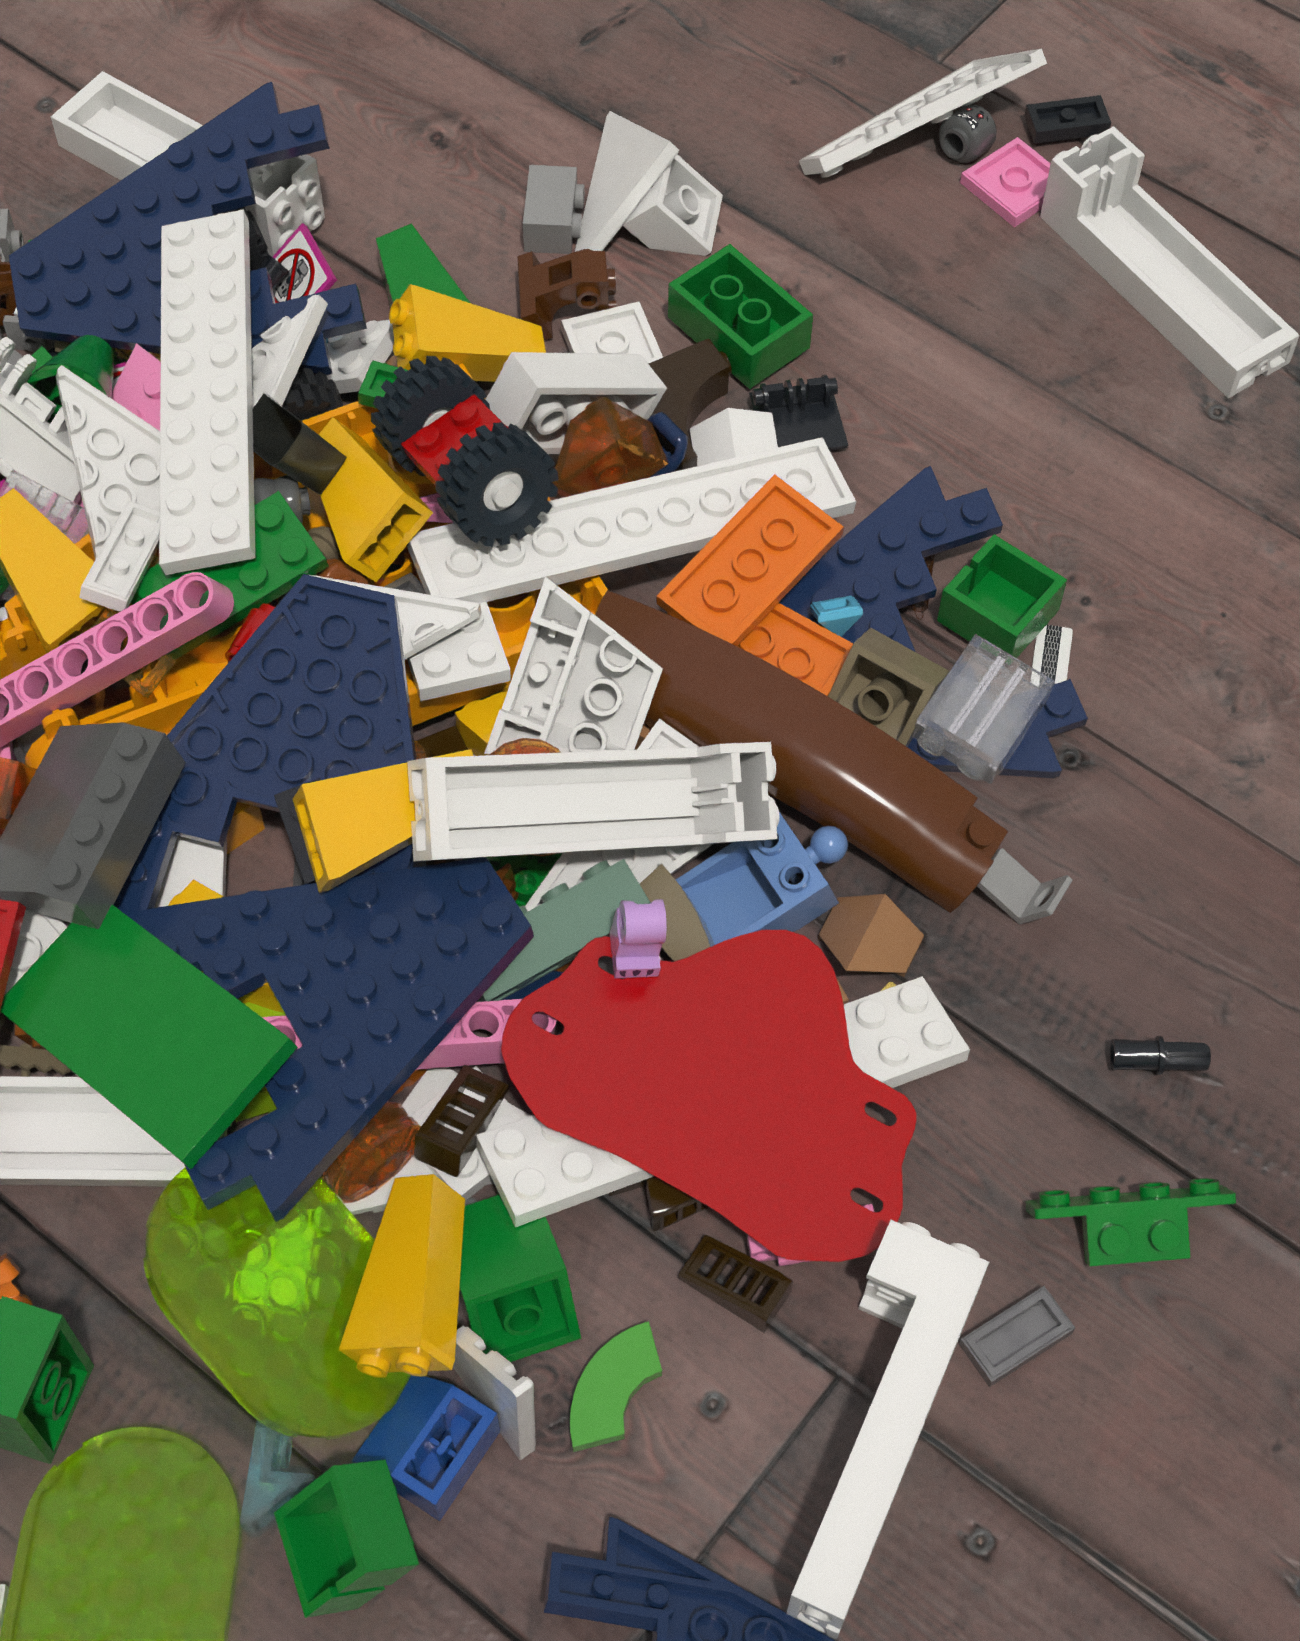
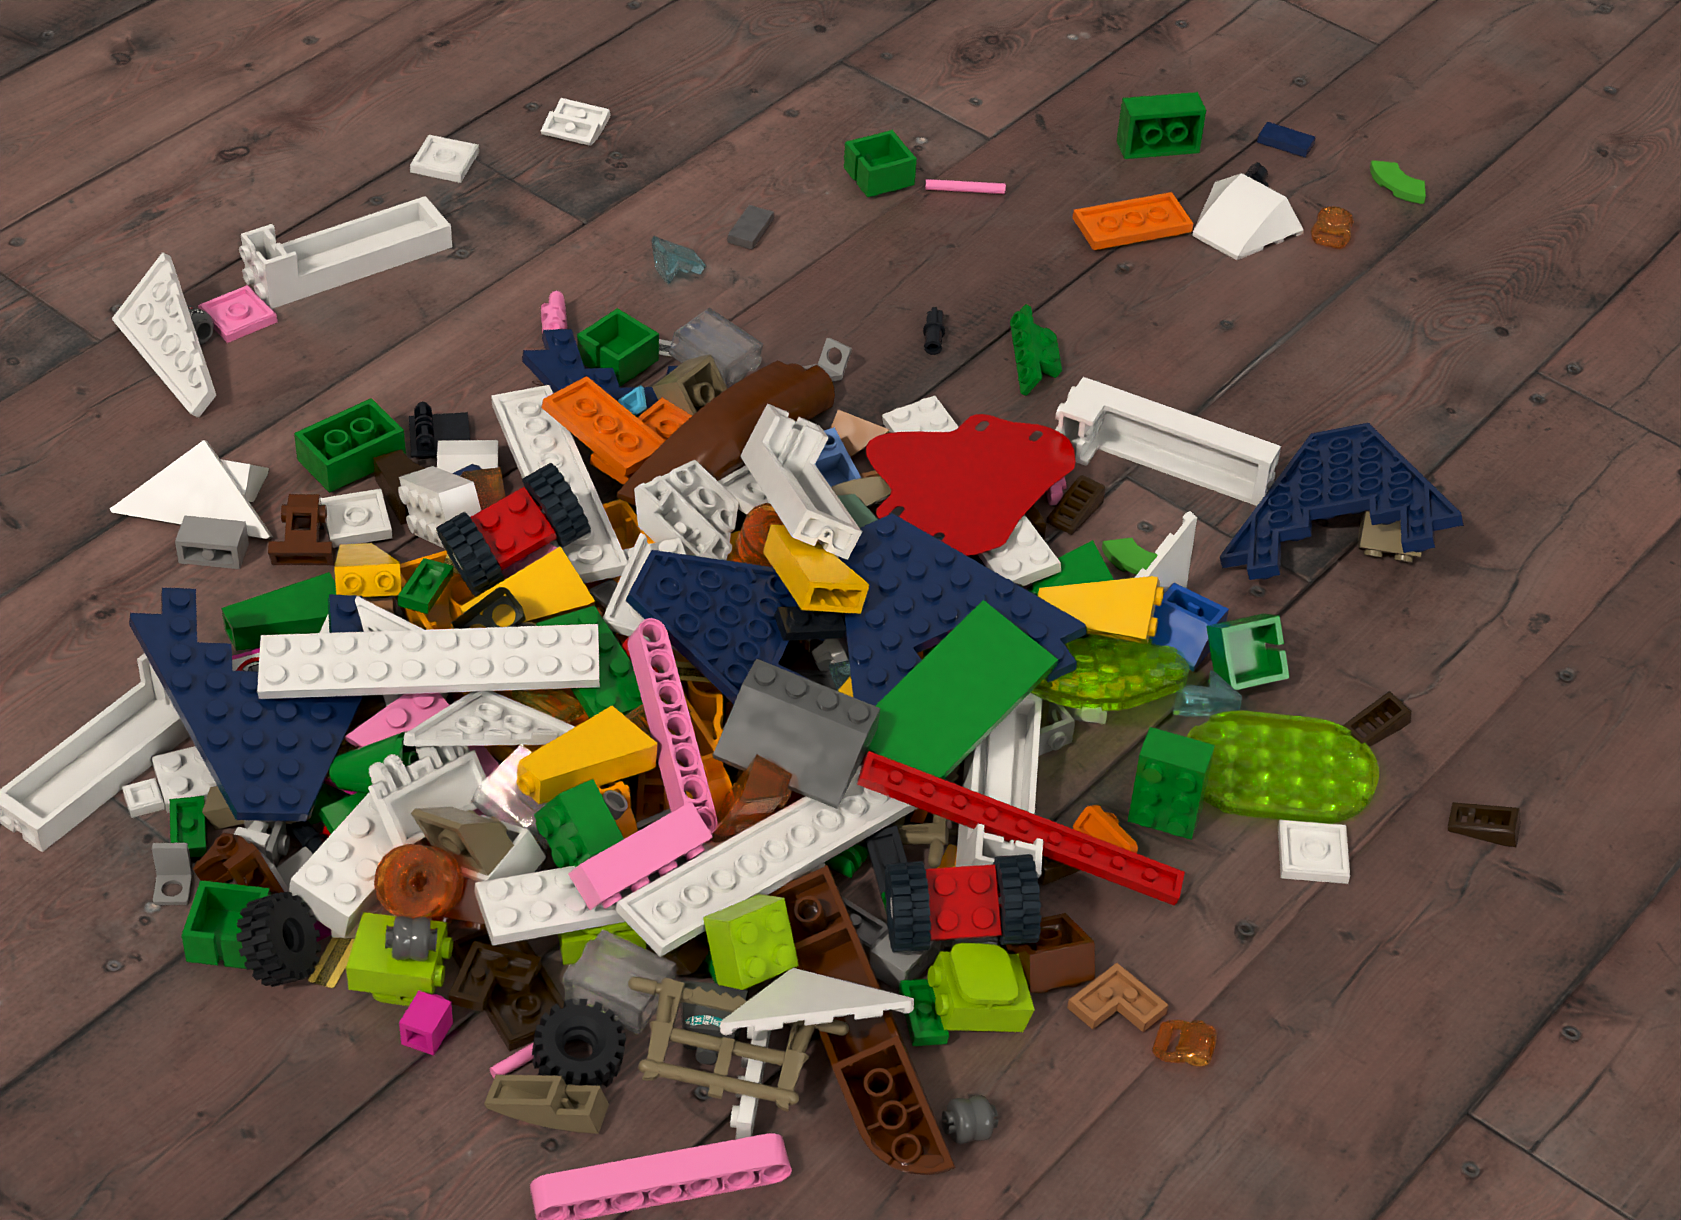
camera: 90 degrees left, 15 degrees down
white tile [79,500,160,612] -> none
lavender leg [610,899,667,978] -> none
black plate [1024,95,1111,144] -> none
none -> bright pink hinge [541,291,567,334]
none -> clear light blue slope [651,236,706,284]

